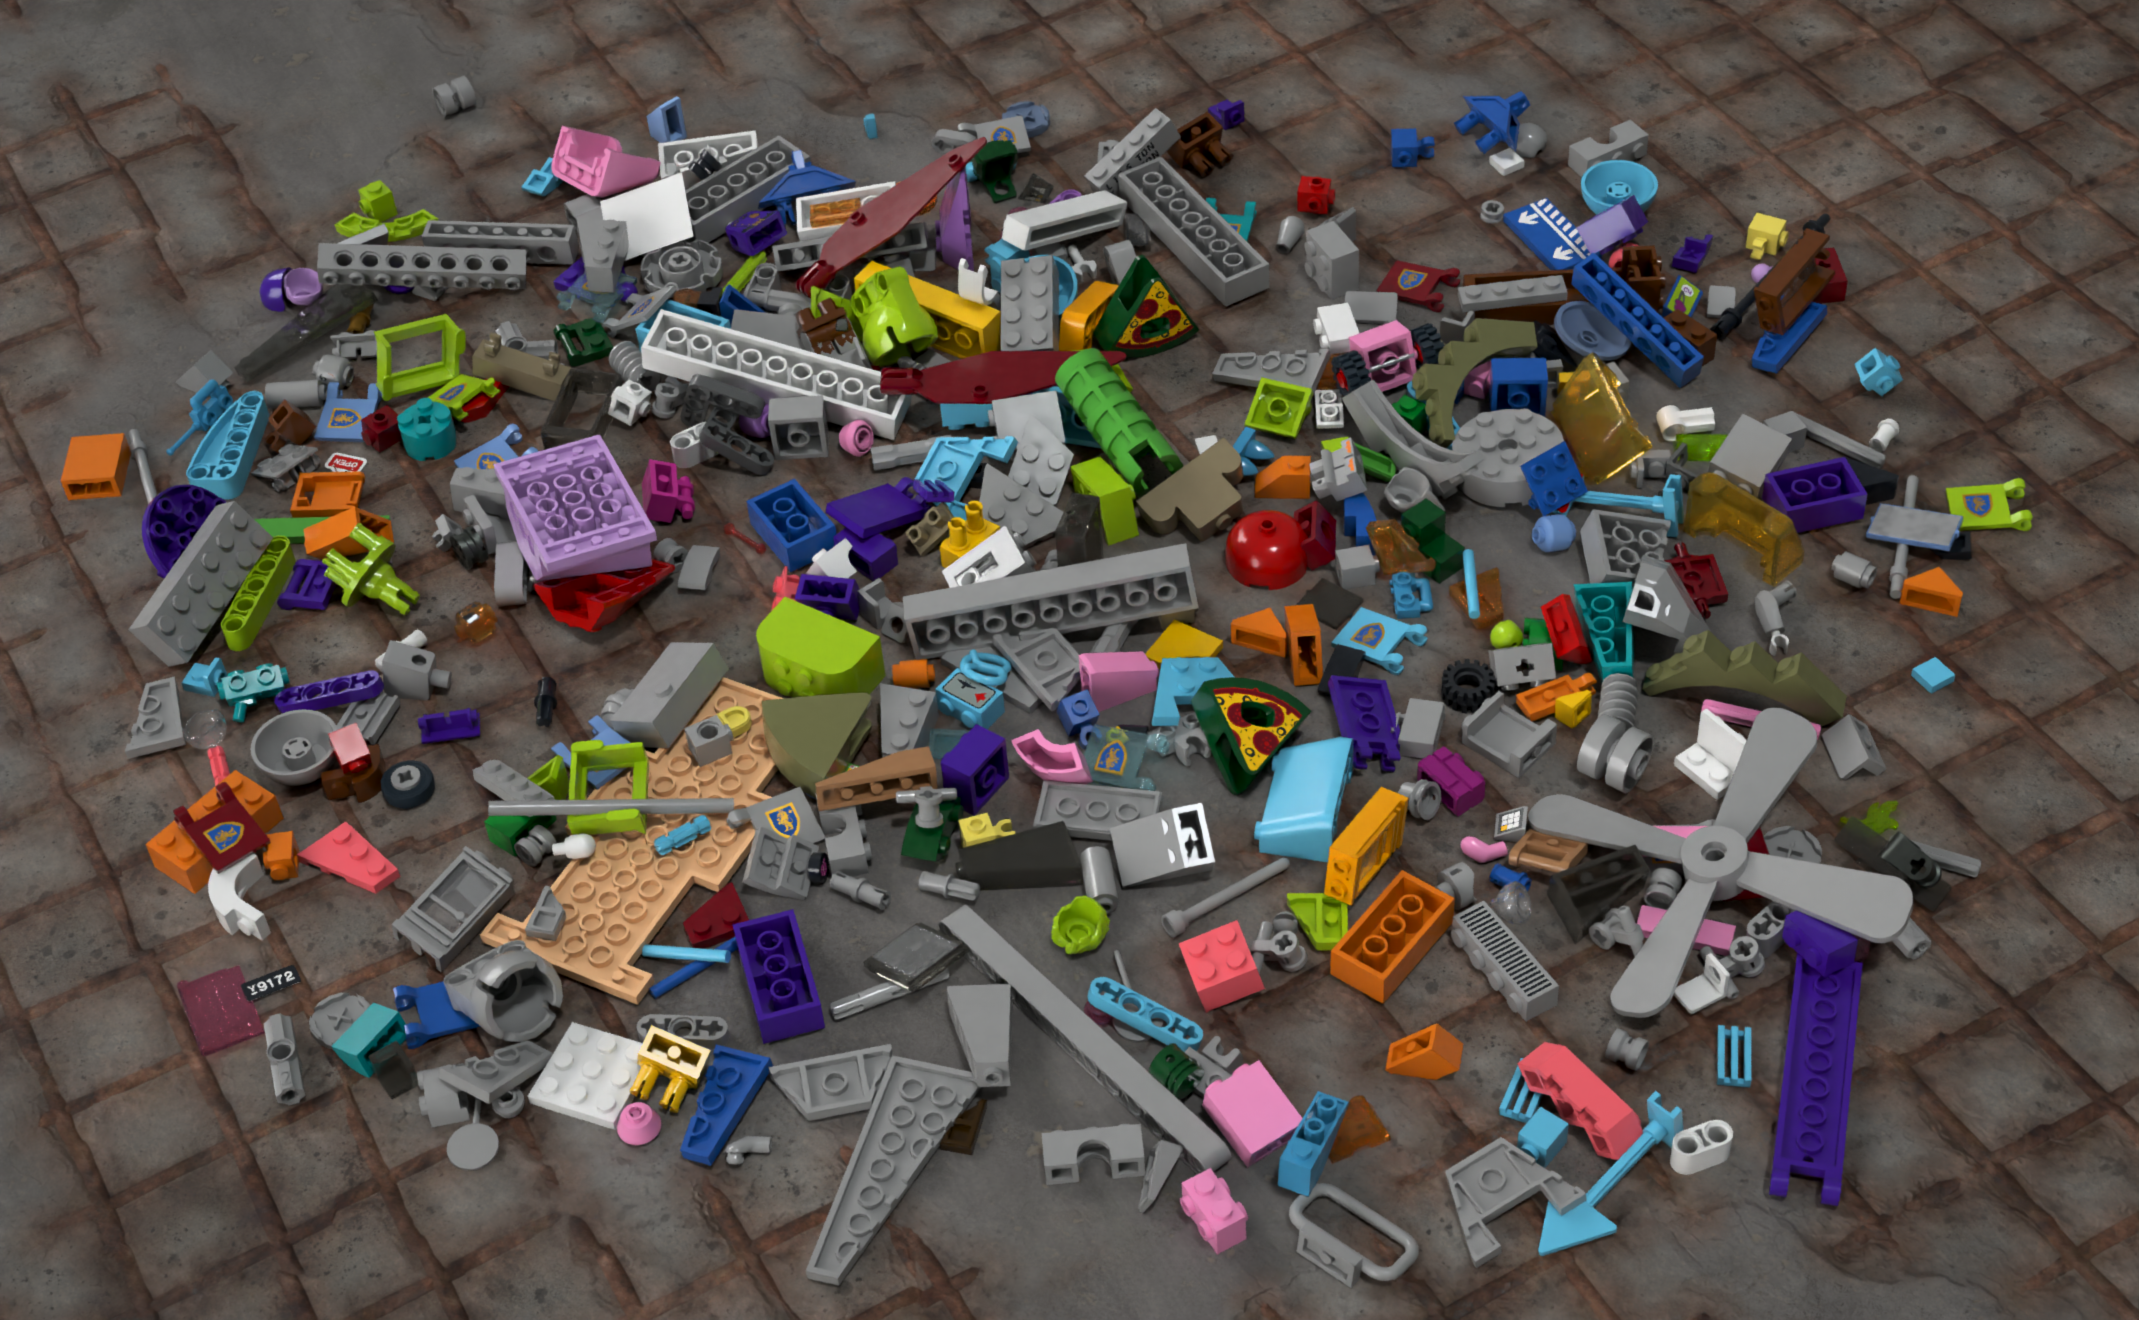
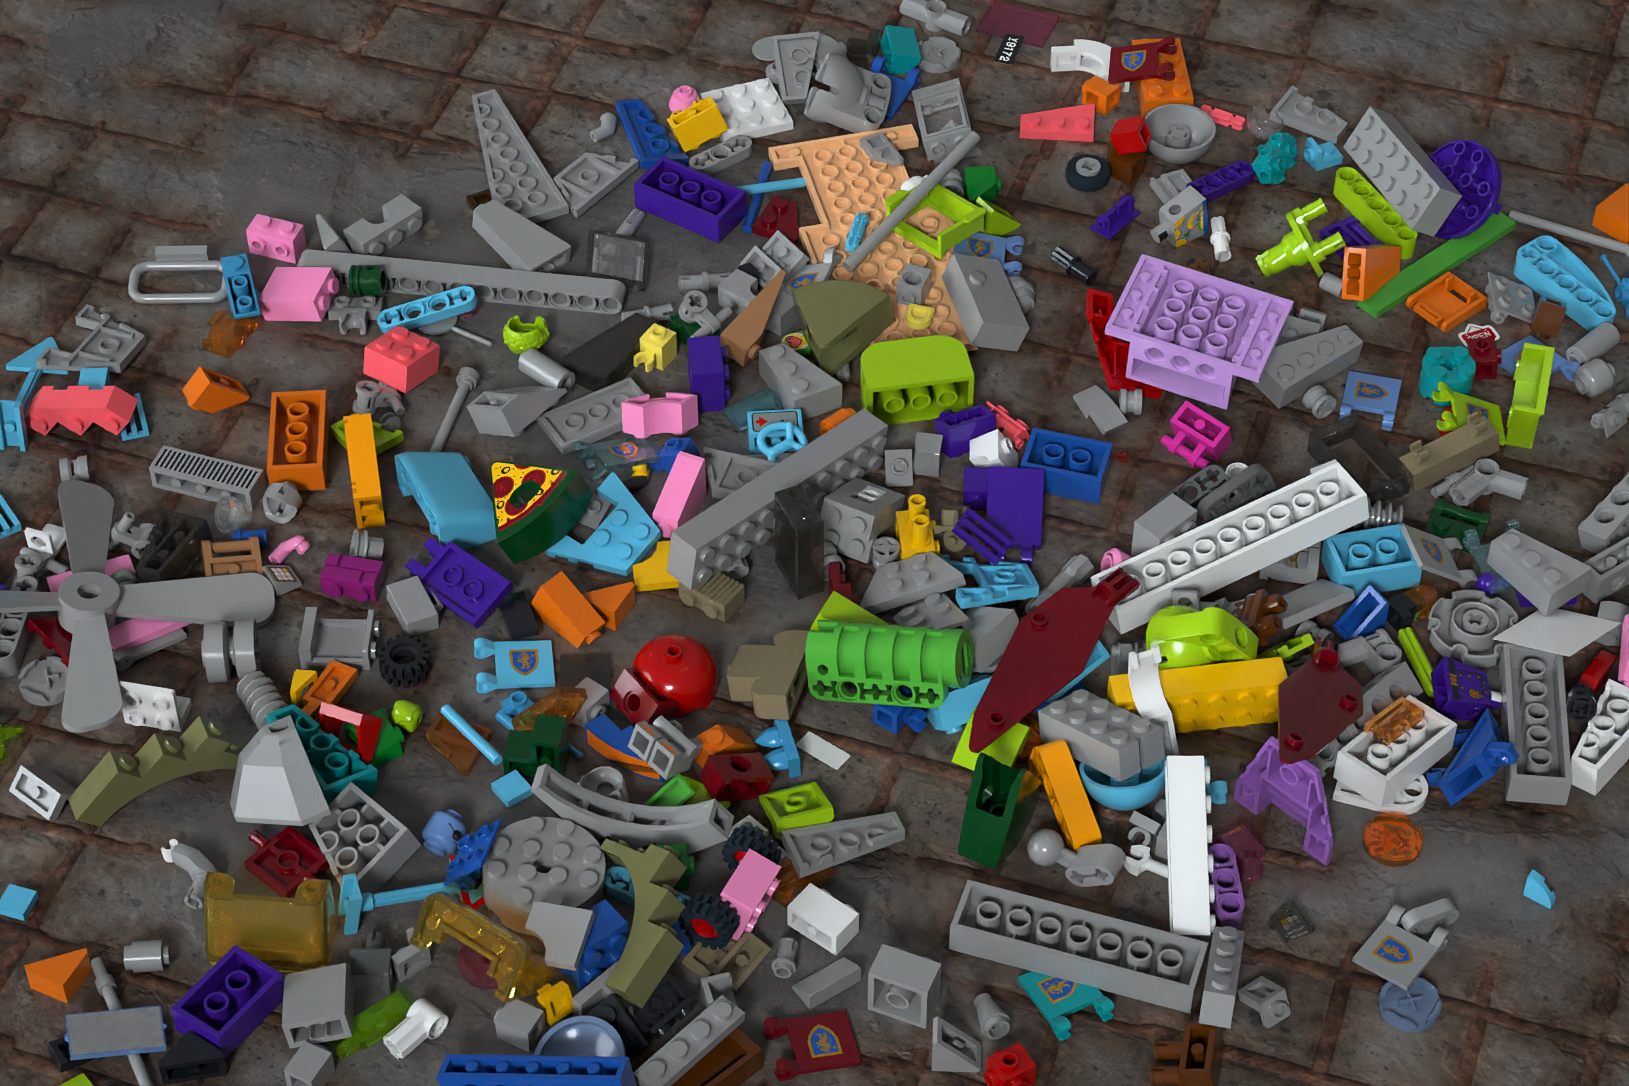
camera: 135 degrees right, 0 degrees up
light grey plate [473,760,555,817] -> none
dark green piece [966,140,1018,203] -> none
light grey brick [1488,643,1556,691] -> none
none -> medium azure tile [491,769,533,808]
none -> light grey tile [525,901,595,971]
none -> dark red brick [699,752,774,801]

